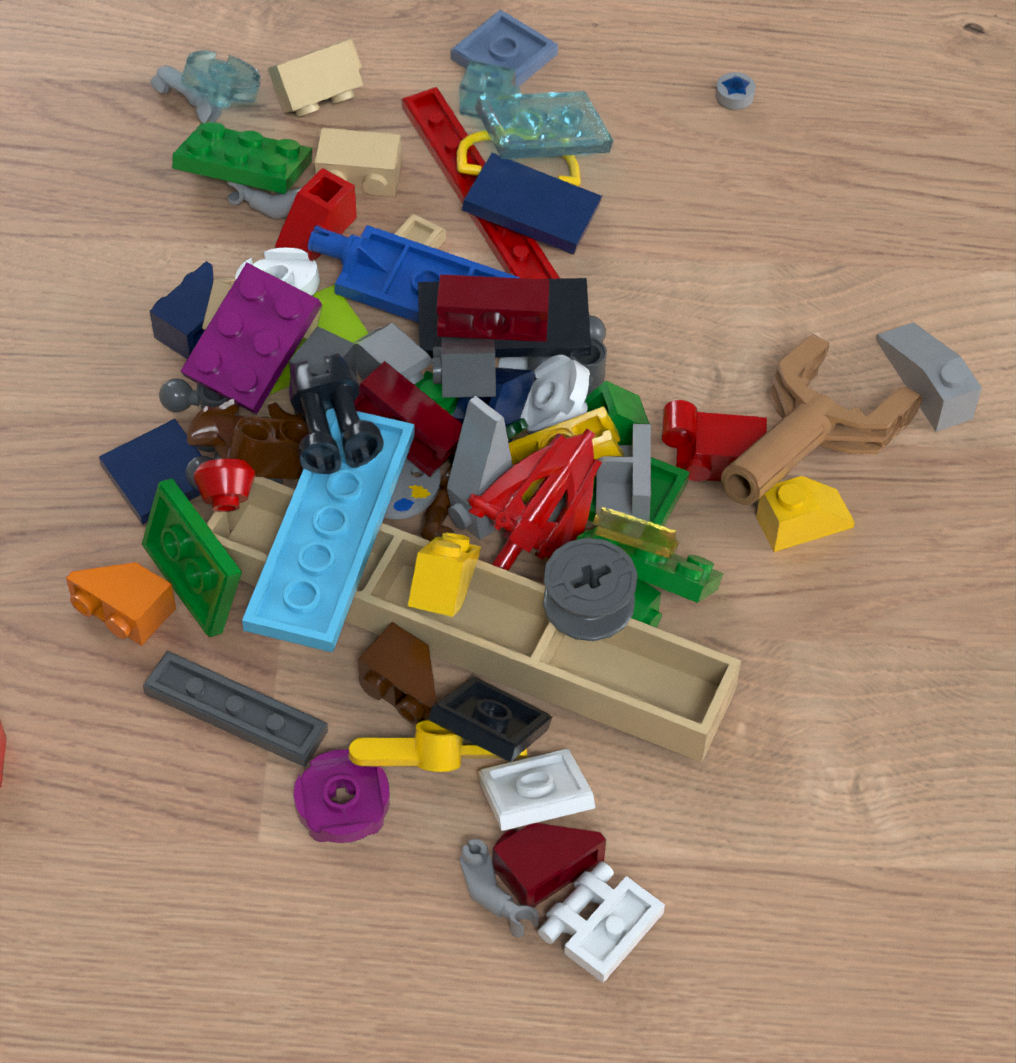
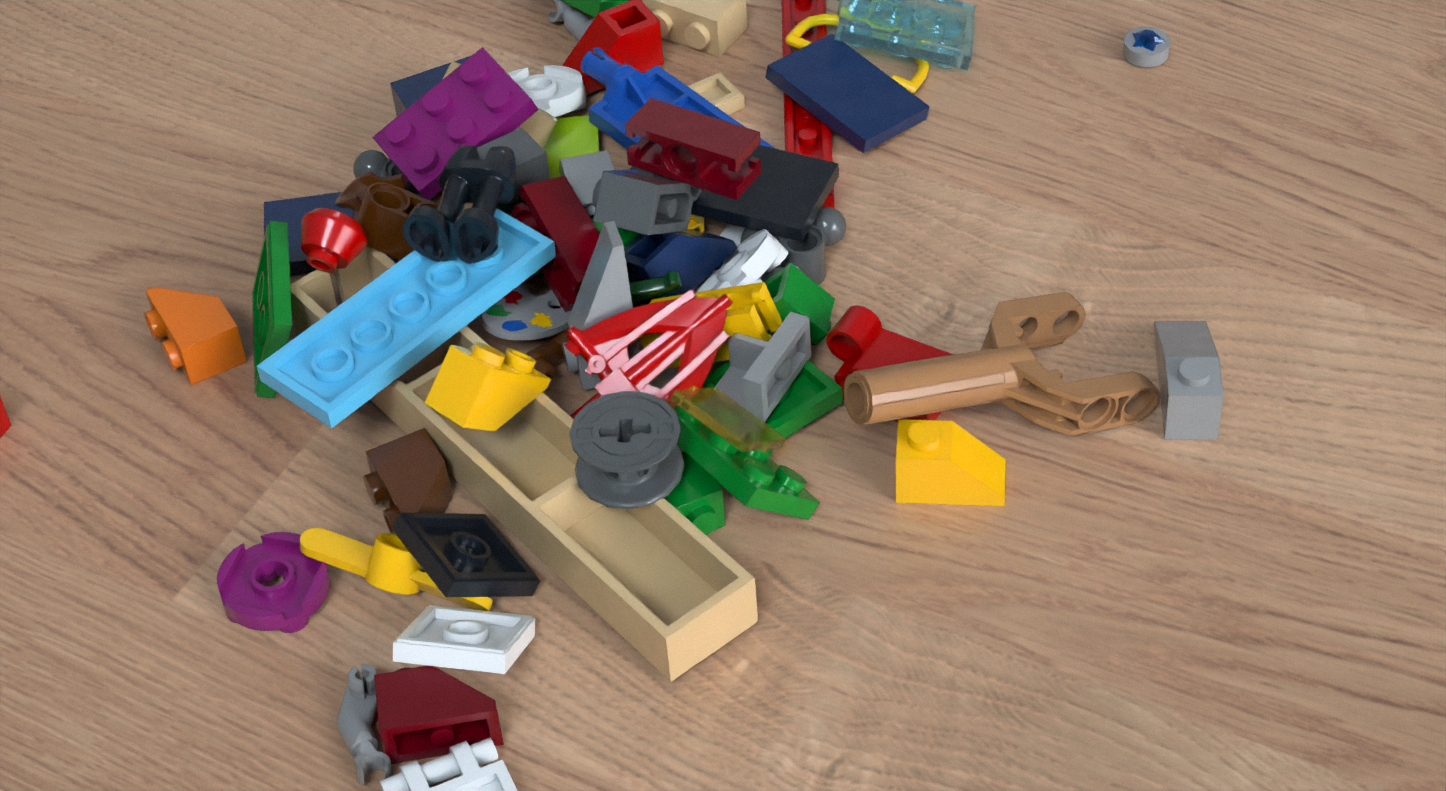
camera: 30 degrees right, 10 degrees down
dark grey tile [143,651,328,768] -> none

